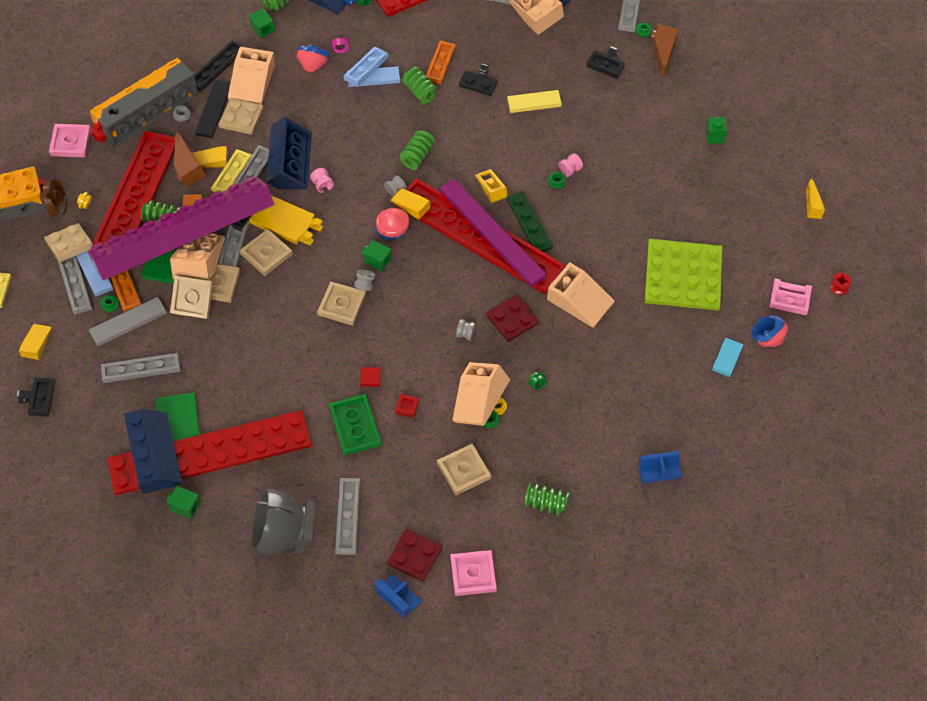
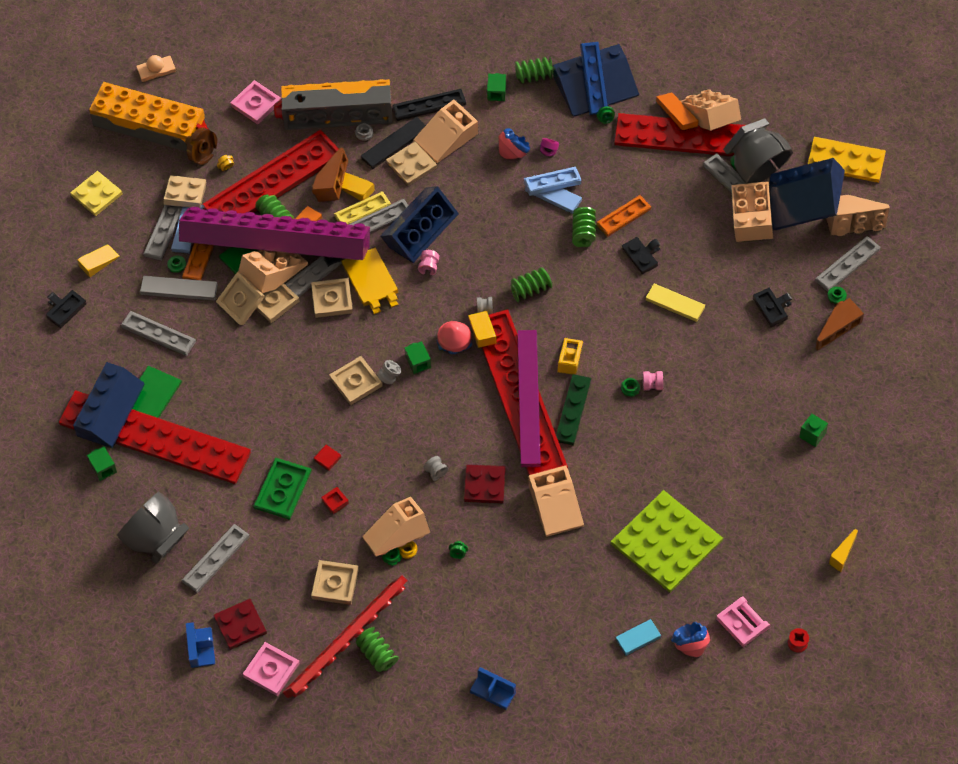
camera: 40 degrees right, 0 degrees up
none -> red plate [282,575,408,698]

